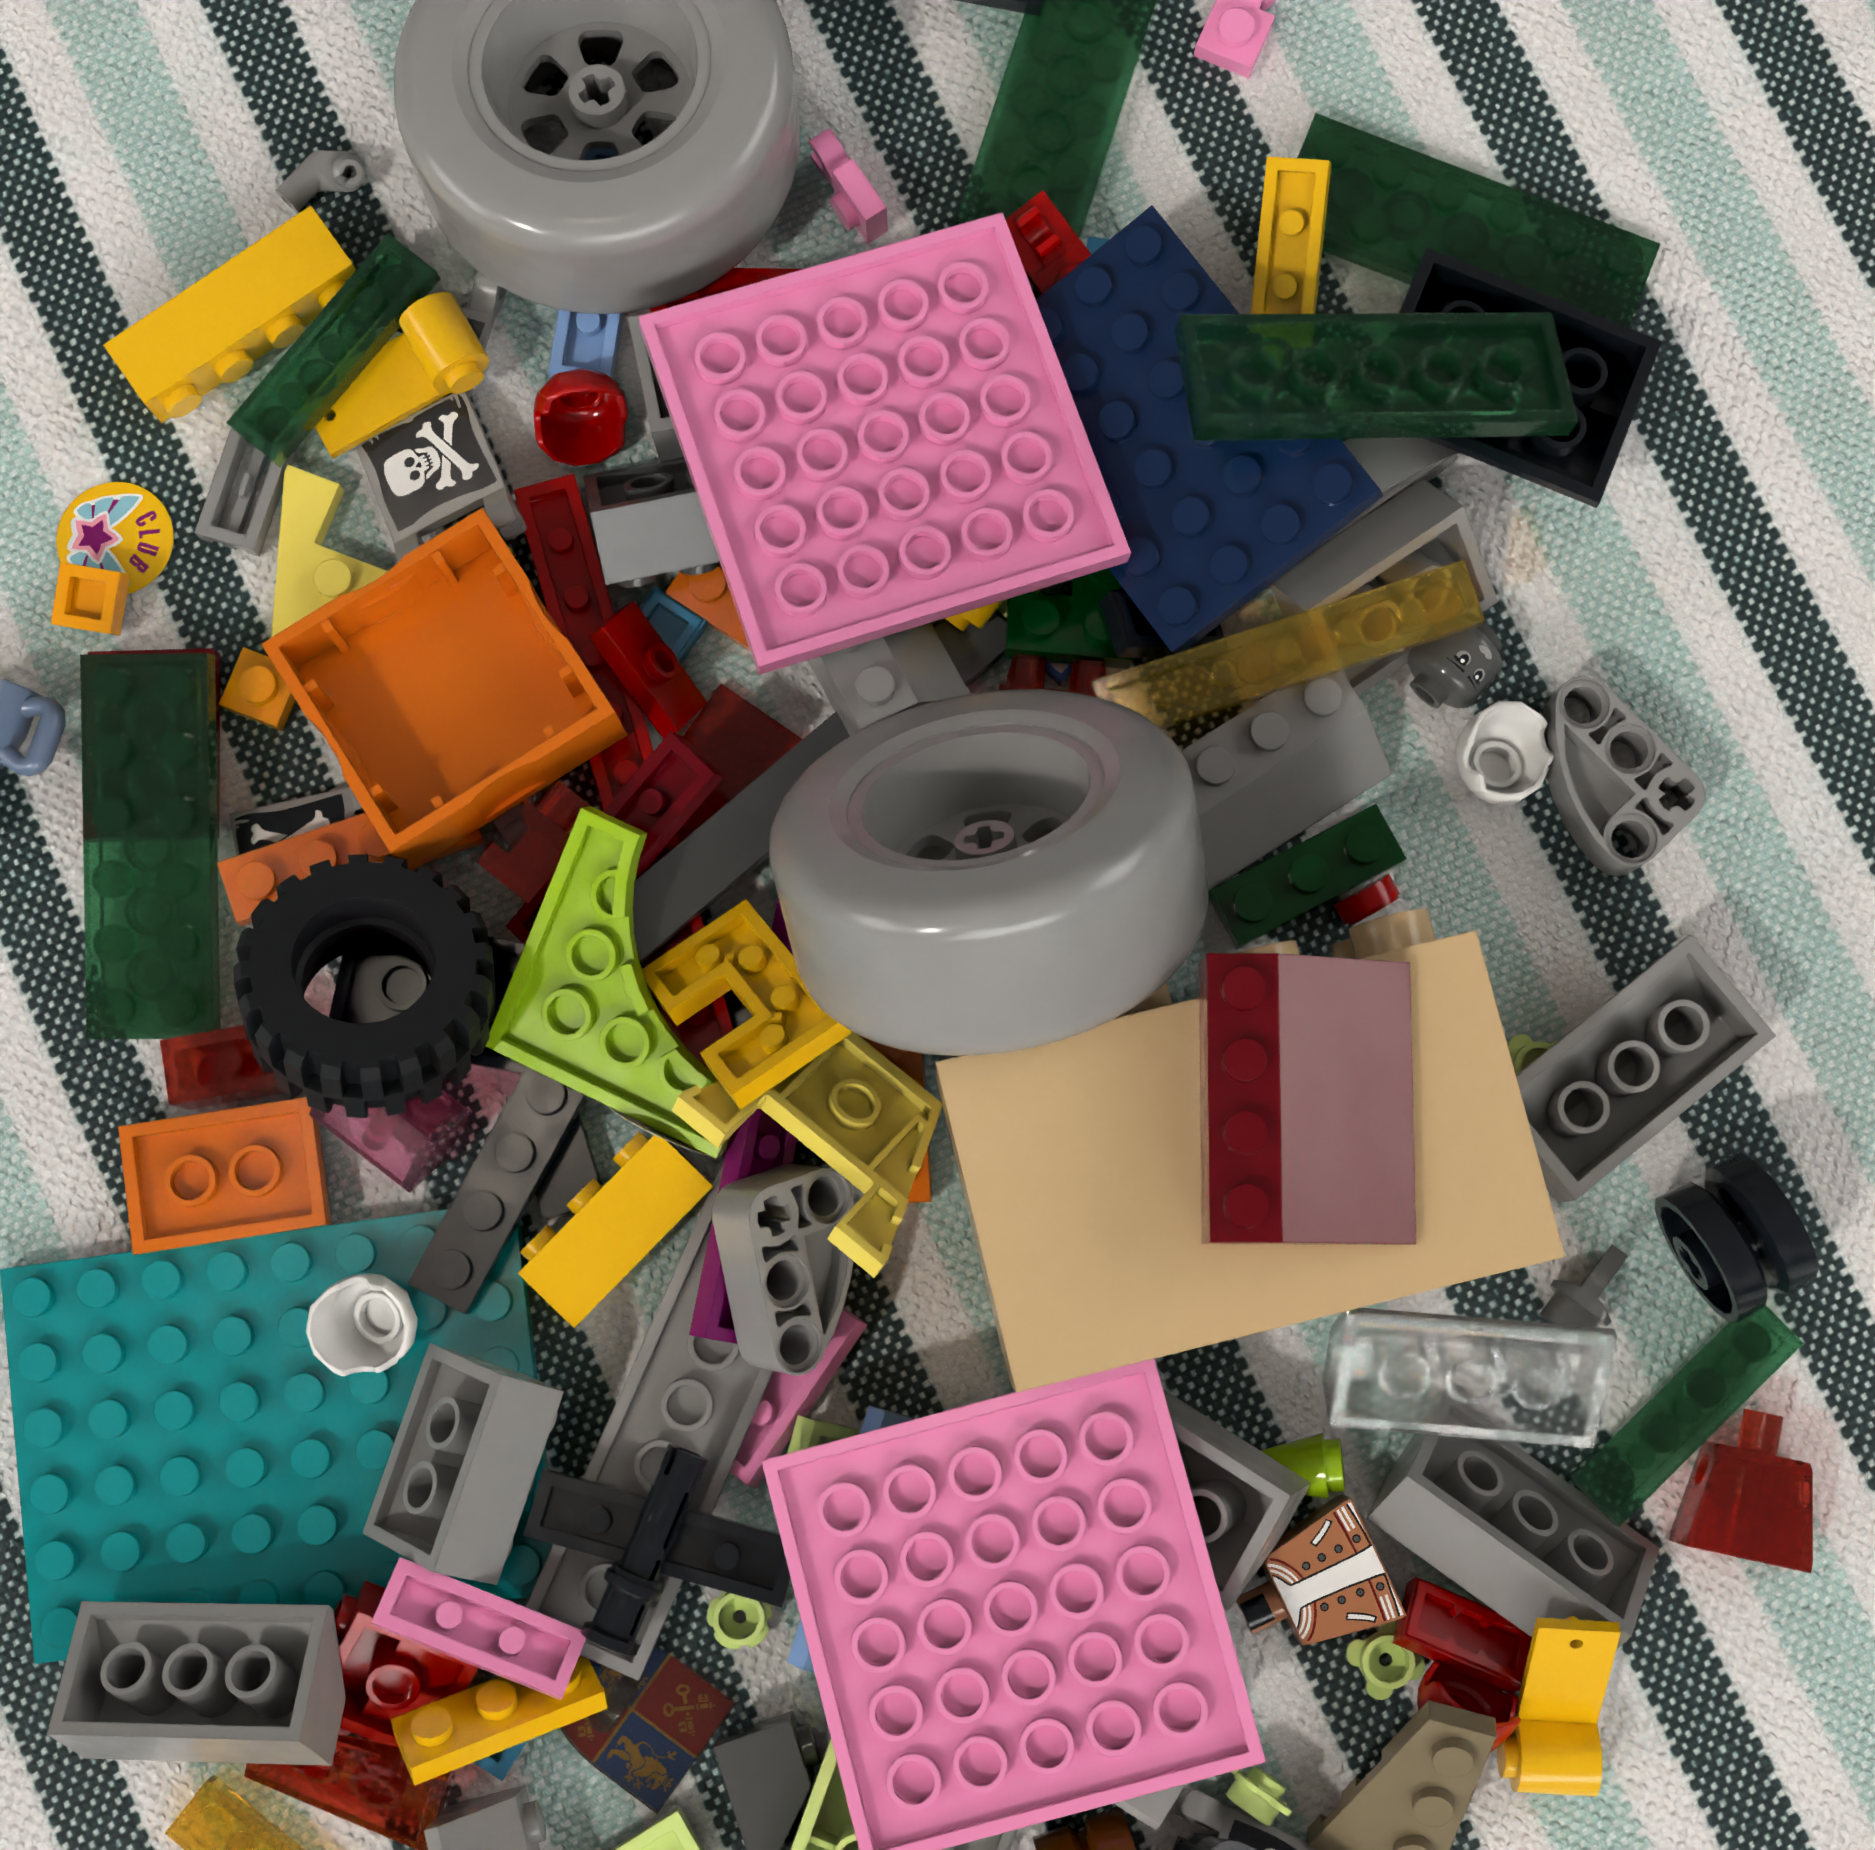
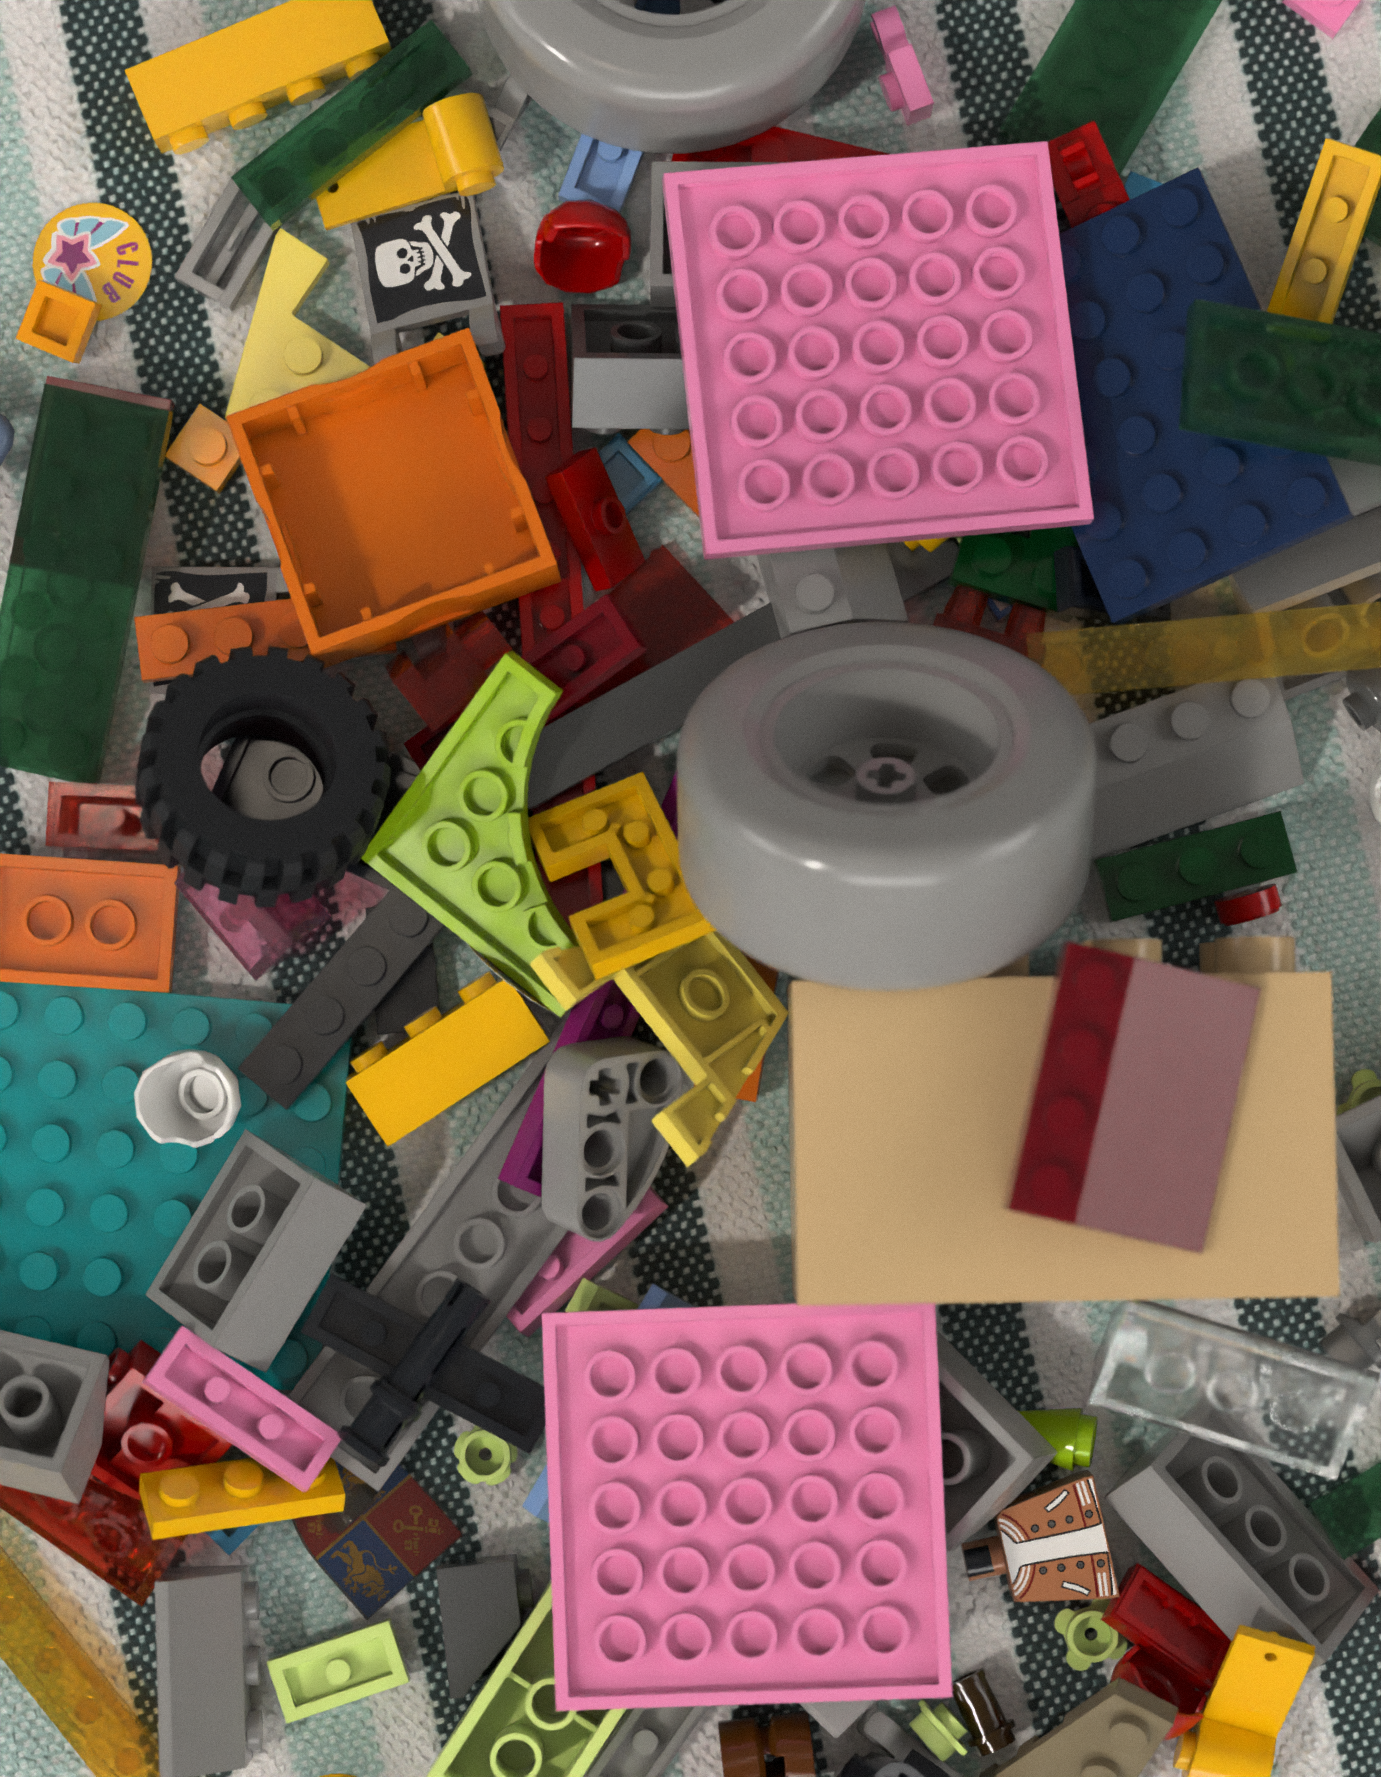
camera: 15 degrees right, 5 degrees up
none -> dark brown pin [952,1668,1016,1756]

